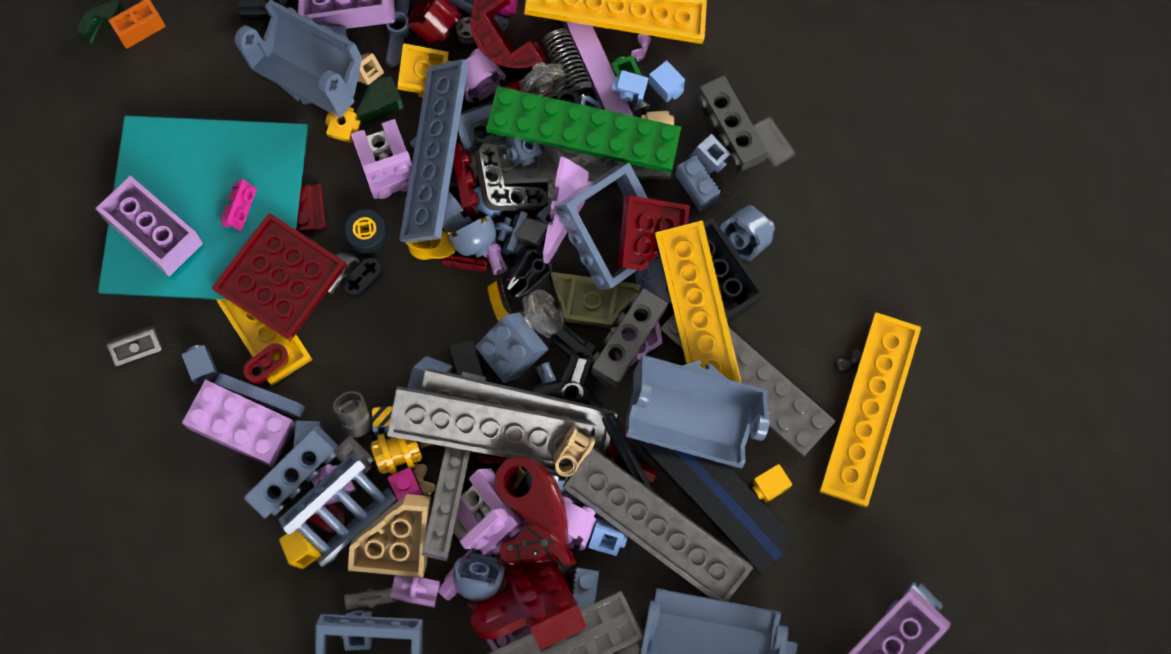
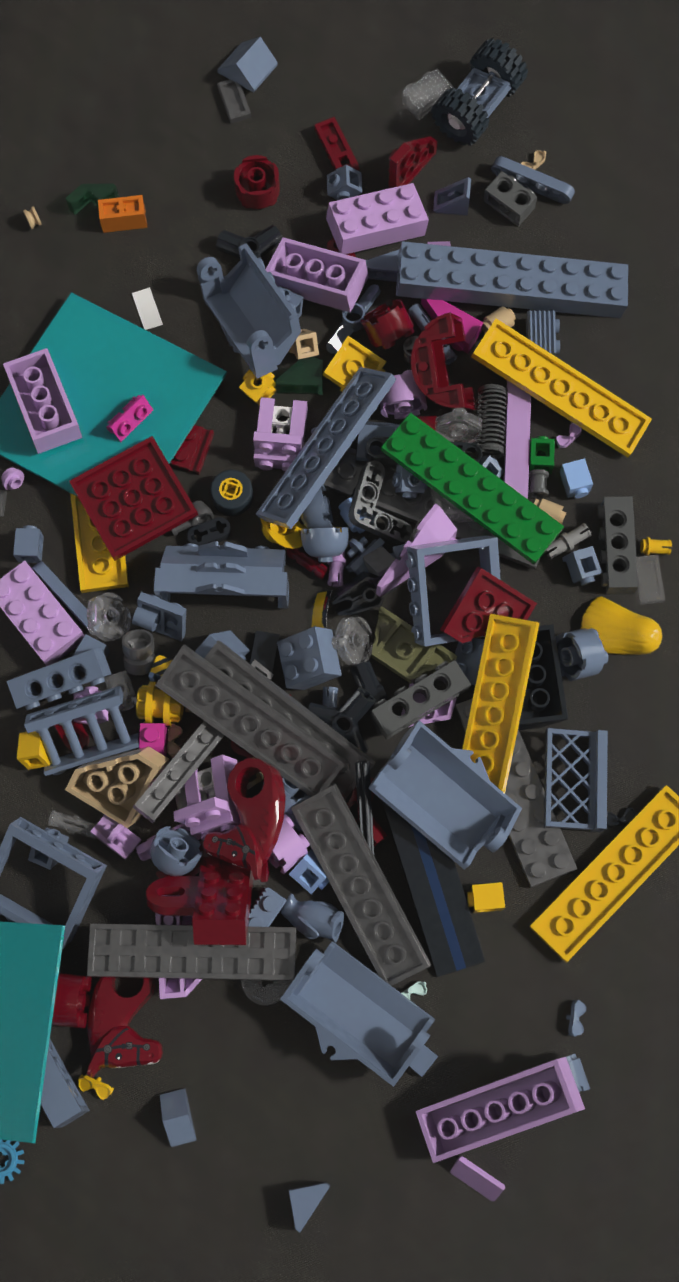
camera: 30 degrees right, 0 degrees up
dark red plate [243,343,289,384] -> none
dark red plate [453,143,480,217] -> none
tan piece [553,426,595,477] -> none
light blue brick [612,70,649,106] -> none
sand blue brick [675,156,721,212] -> none
none -> lavender plate [1,468,24,490]
none -> tan bush [23,206,42,229]
none -> clear plate [87,592,131,641]
none -> white sticker [132,287,163,330]
none -> sand blue plate [132,592,186,641]
none -> sand blue piece [154,541,289,609]
none -> sand blue animal [280,893,344,943]
none -> light aqua piece [401,981,427,1000]
none -> sand blue fence [544,728,608,832]
none -> light grey pin [545,523,592,560]
none -> sand blue piece [566,1000,586,1037]
none -> yellow hair [581,596,662,655]
none -> yellow pin [640,537,672,556]

